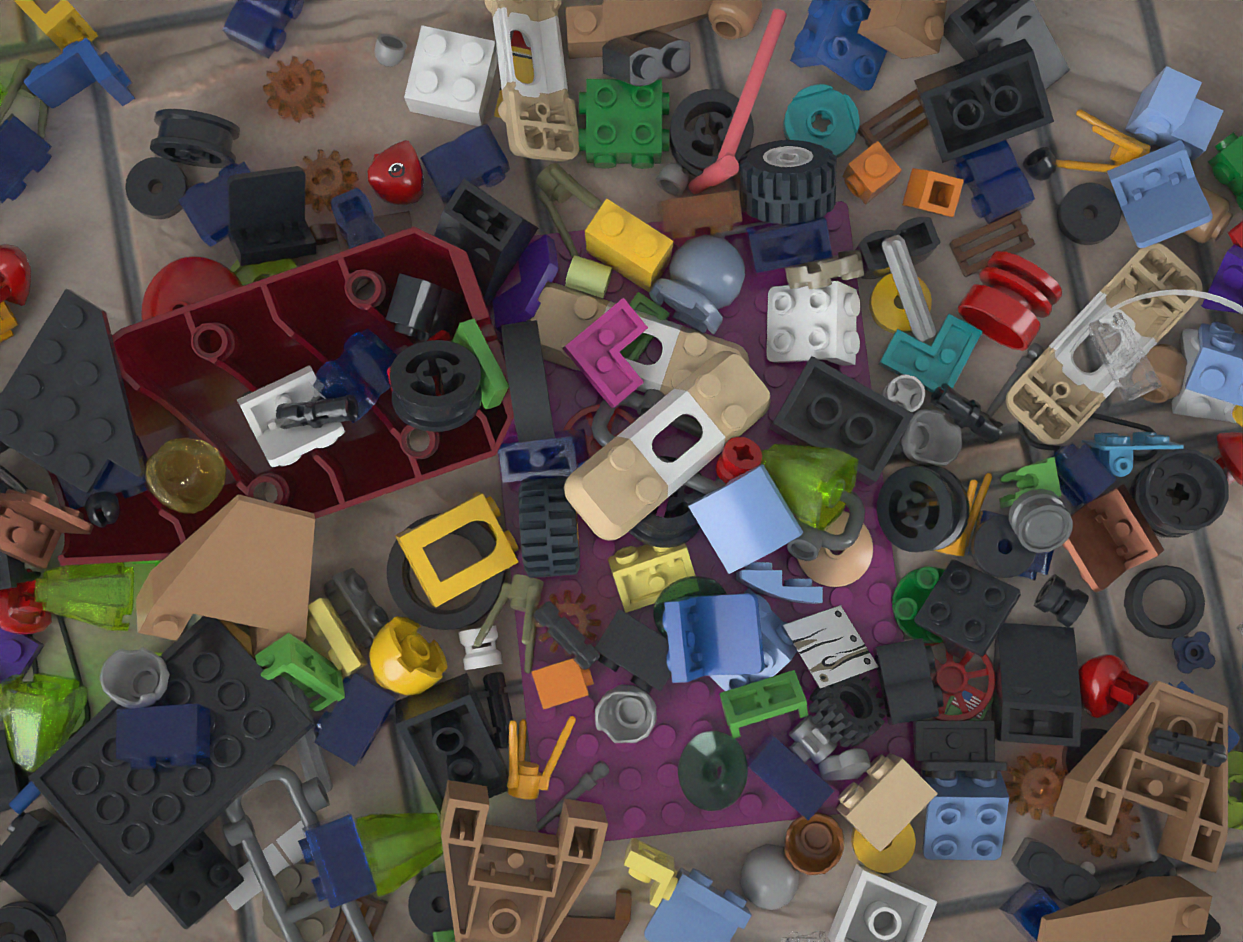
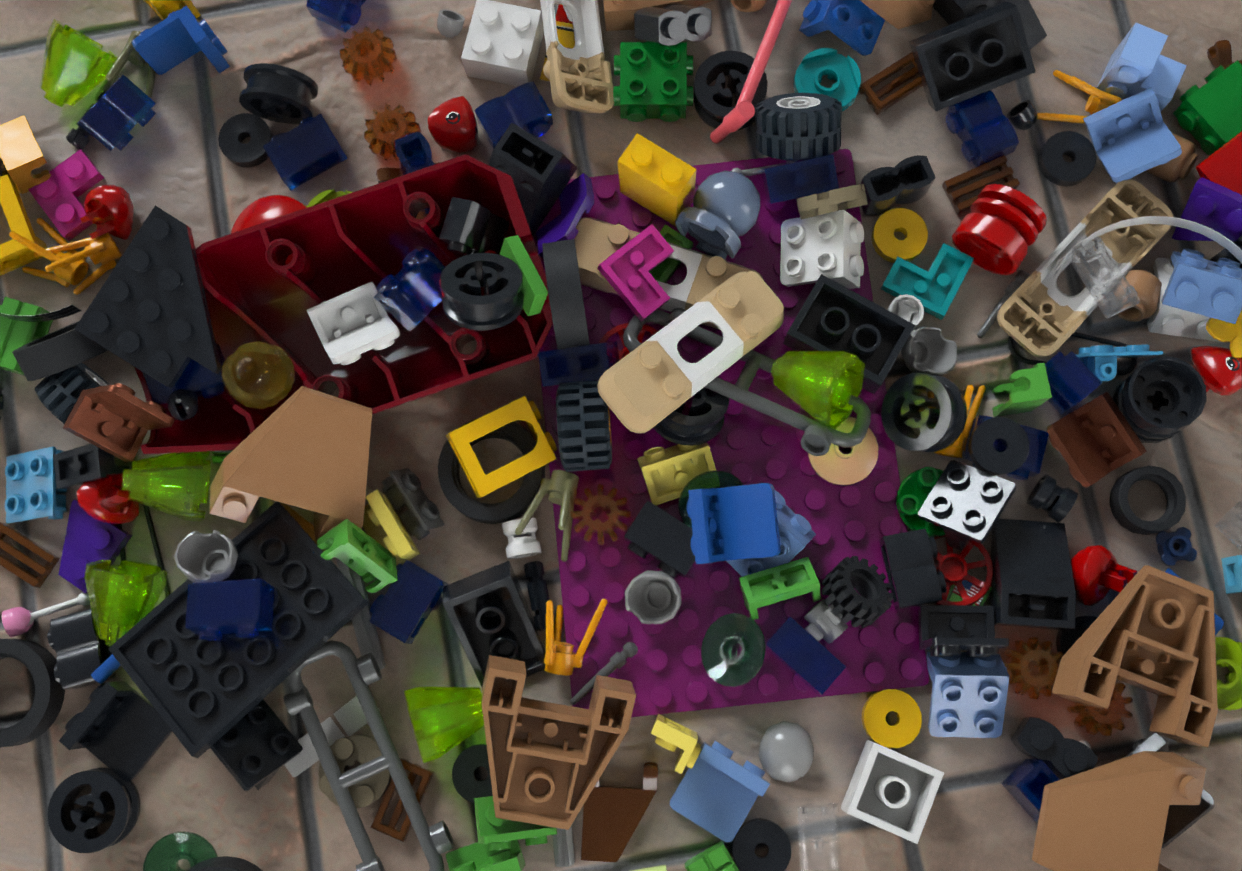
camera: 10 degrees right, 5 degrees down
black bracket [227,166,316,266] -> none
black pin [276,395,359,429] -> none
clear blue brick [298,811,377,909] -> none
yellow cylinder [369,616,448,695] -> none
orange brick [531,657,594,710] -> none
black axle [533,601,600,670] -> none
olive plant [536,163,603,258] -> none
yellowish green piece [565,255,613,298] -> none
light grey hinge [656,163,689,196] -> none
clear orange plate [657,190,742,238] -> none
medium blue slope [688,464,803,574] -> none
red wheel [715,437,762,484] -> none
medium blue slope [736,562,823,604] -> none
white sticker [783,605,878,688] -> none
dark orange hair [784,811,845,875] -> none
light grey tile [818,748,871,780] -> none
tan brick [836,753,938,852] -> none
orange brick [842,141,902,205] -> none
light grey axle [882,235,936,341] -> none
orange brick [902,168,964,217] -> none
black pin [930,383,1003,444] -> none
dark grey wheel [1009,489,1073,553] -> none
black axle [1148,727,1227,767] -> none

